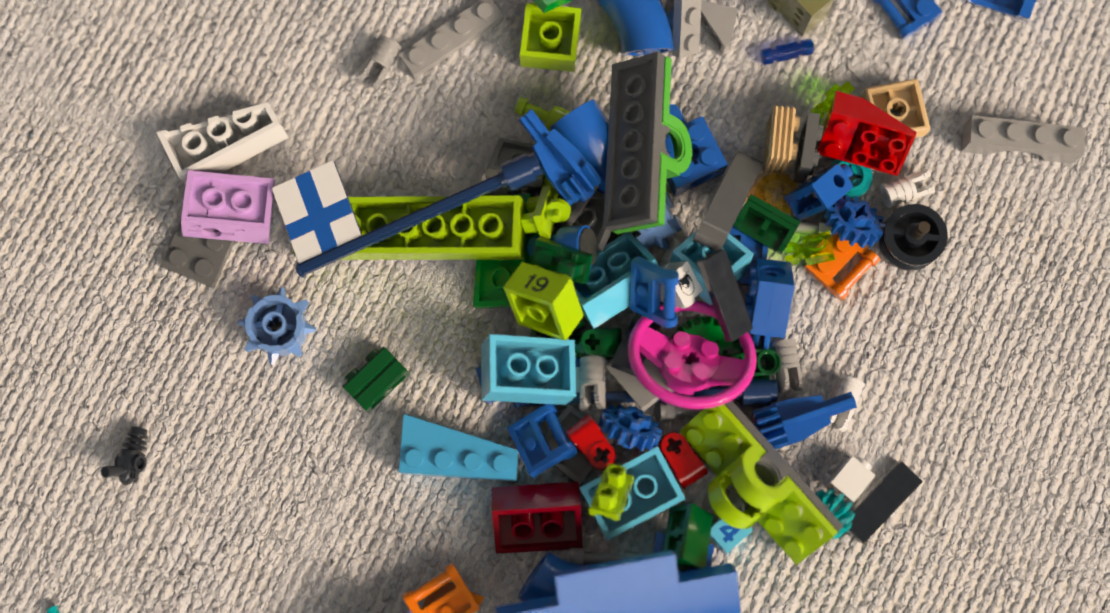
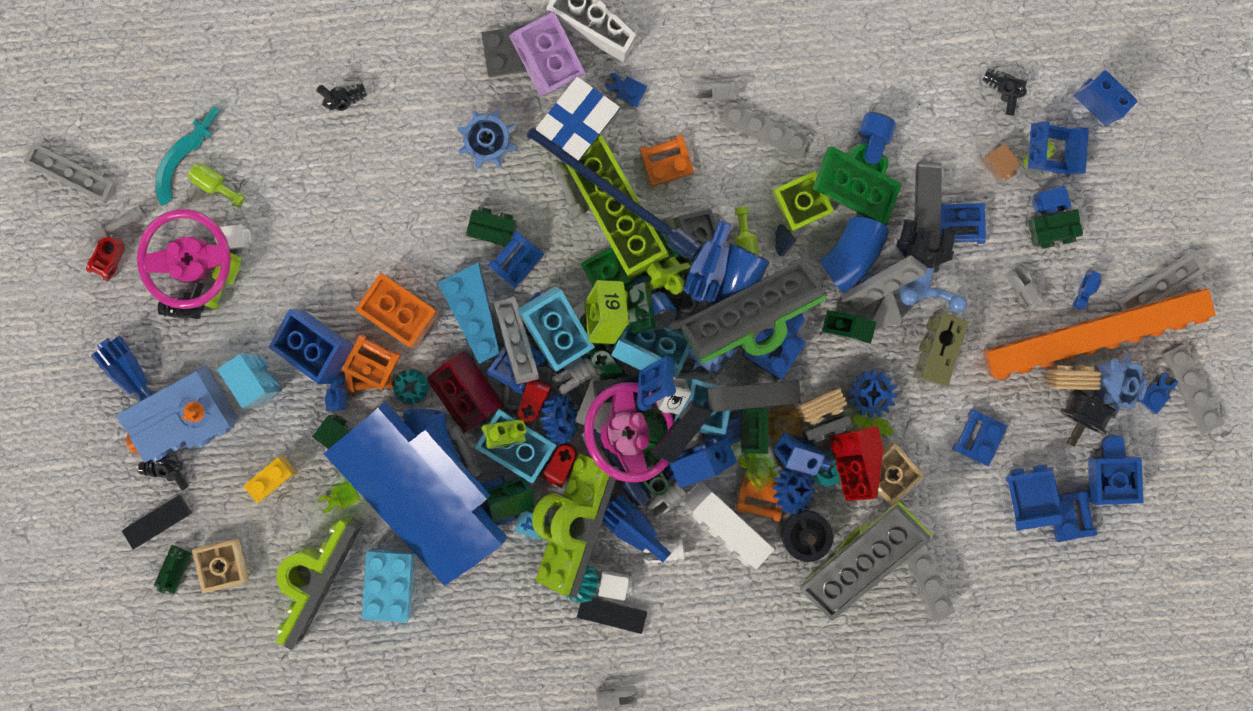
camera: 60 degrees right, 10 degrees up
clear blue axle [760,39,814,65] -> none
white hinge [880,169,935,208] -> none
none -> orange piece [355,273,441,349]
none -> teal gear [393,369,429,405]
none -> blue plate [488,231,544,288]
none -> light grey plate [493,297,539,384]
none -> light grey bar [551,164,586,218]
none -> light grey hinge [596,686,637,709]
none -> blue plate [605,73,647,108]
none -> orange plate [639,134,694,187]
none -> white wedge [684,481,775,569]
none -> dark blue tile [775,224,797,256]
none -> dark grey piece [800,501,932,621]
none -> dark green brick [821,310,877,344]
none -> blue gear [847,369,898,418]

